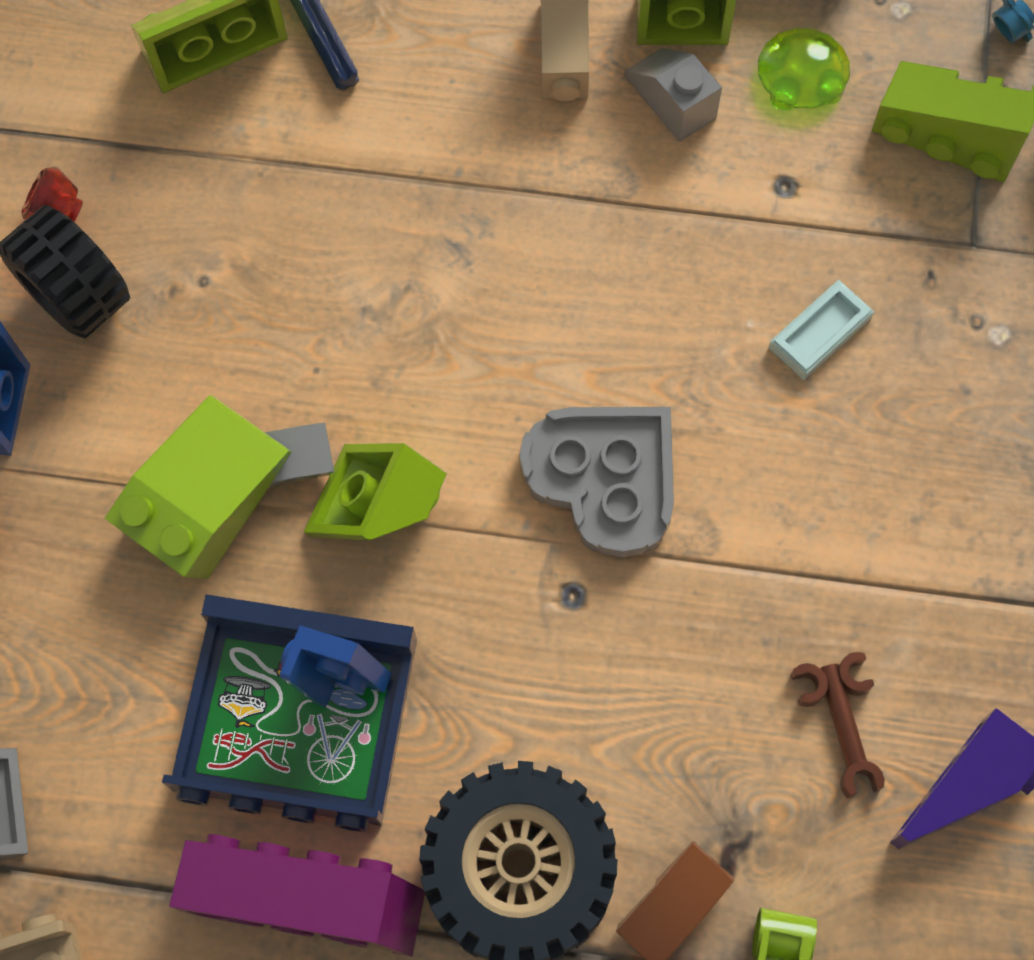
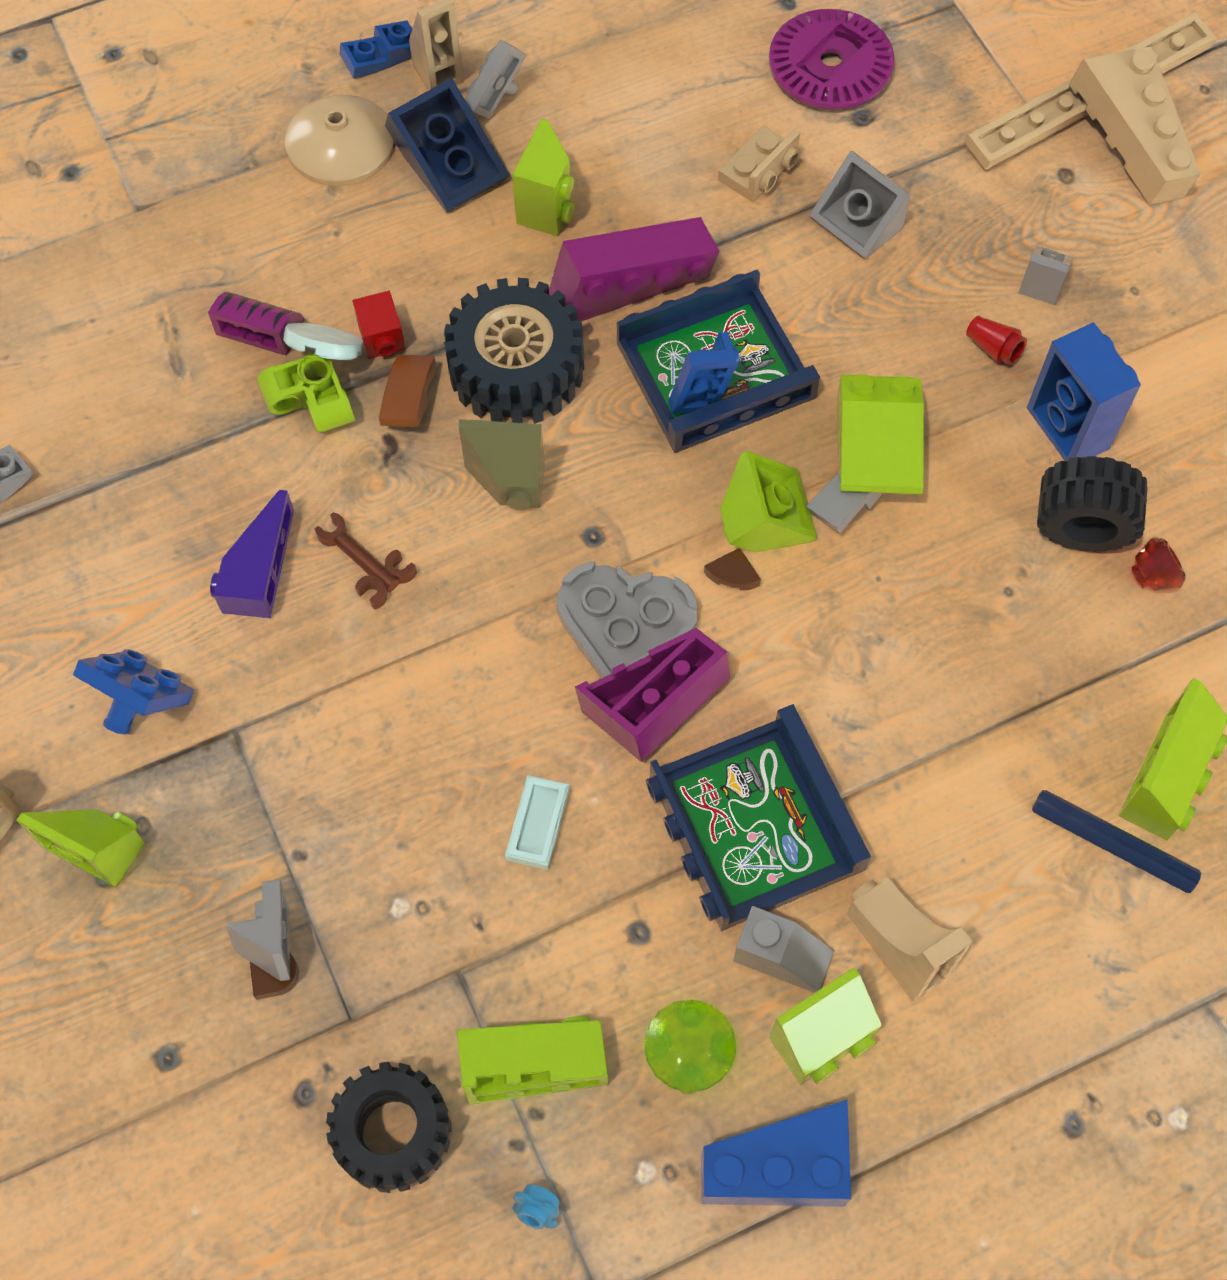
camera: 145 degrees right, 5 degrees down
none -> olive slope [458,419,545,510]
none -> magenta wedge [575,628,731,762]
none -> panel [646,704,871,931]
none -> reddish brown tile [704,548,761,590]

